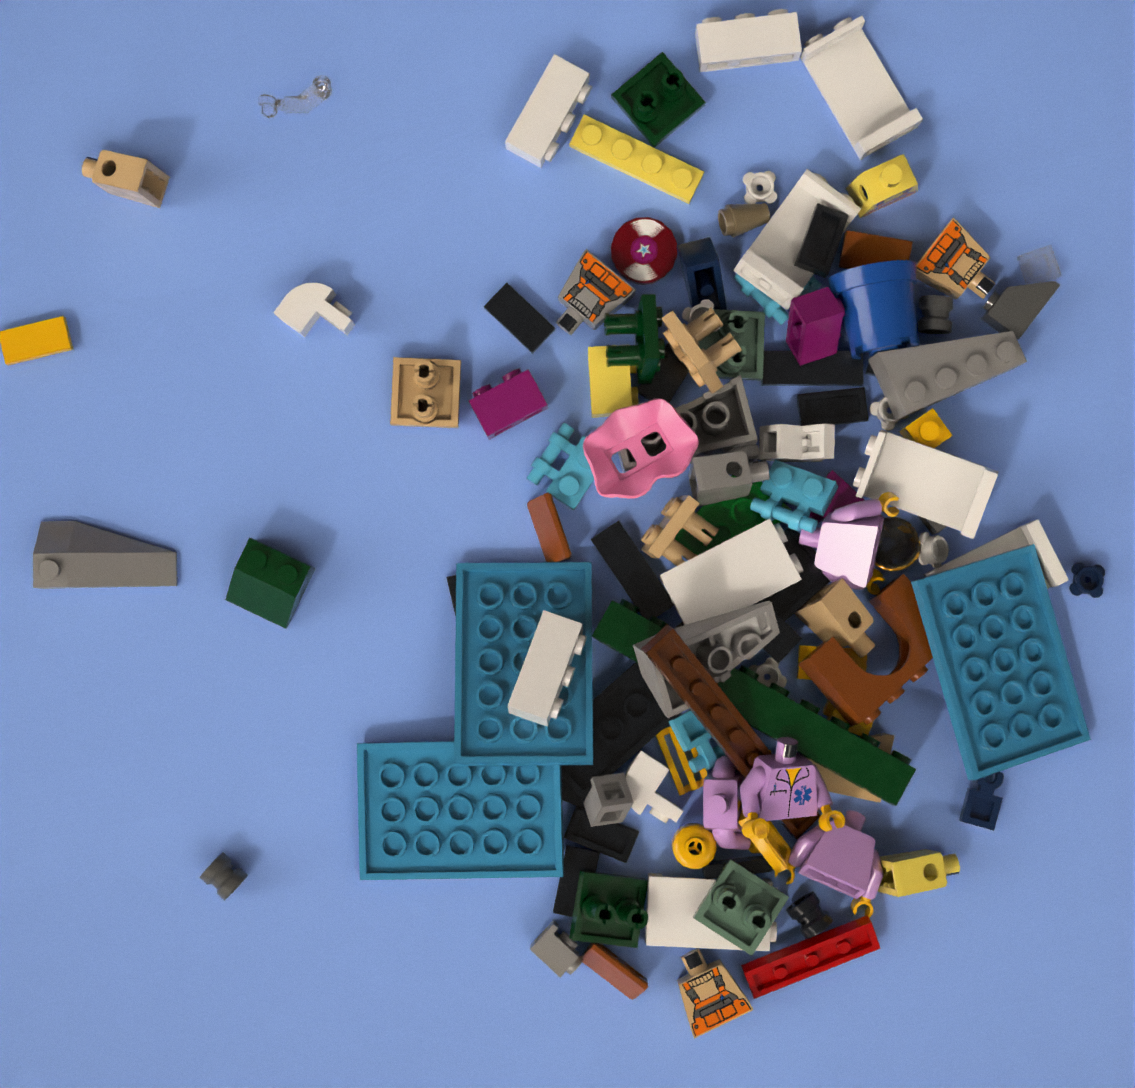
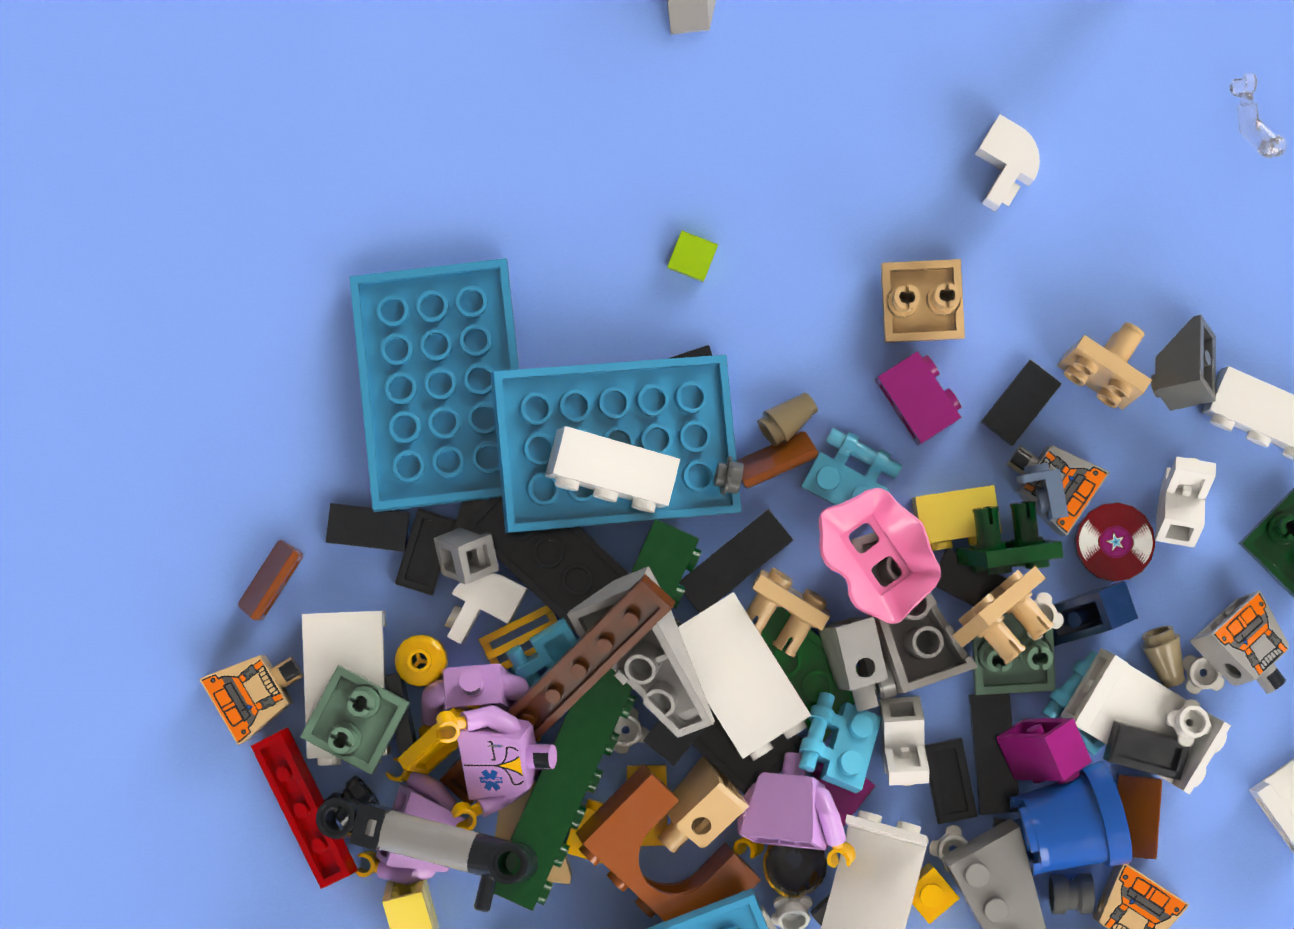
camera: 85 degrees right, 0 degrees up
dark grey wheel [199,852,248,901] -> none
dark green slope [225,537,316,629] -> none
light grey brick [530,920,584,977] -> none
light yellow plate [569,114,704,204] -> none
dark green plate [569,870,648,948] -> none
light yellow torso [846,154,918,218] -> none
none -> piece [316,798,538,912]
none -> lime tile [667,230,718,283]
none -> dark grey plate [714,456,744,495]
none -> dark tan cone [757,392,818,446]
none -> sand blue bracket [1016,463,1069,520]
none -> tan plate [1057,322,1152,410]
none -> dark grey slope [1151,315,1216,411]
none -> white brick [1155,456,1216,547]
none -> white plate [1166,699,1212,747]
none -> torso [1190,591,1289,694]

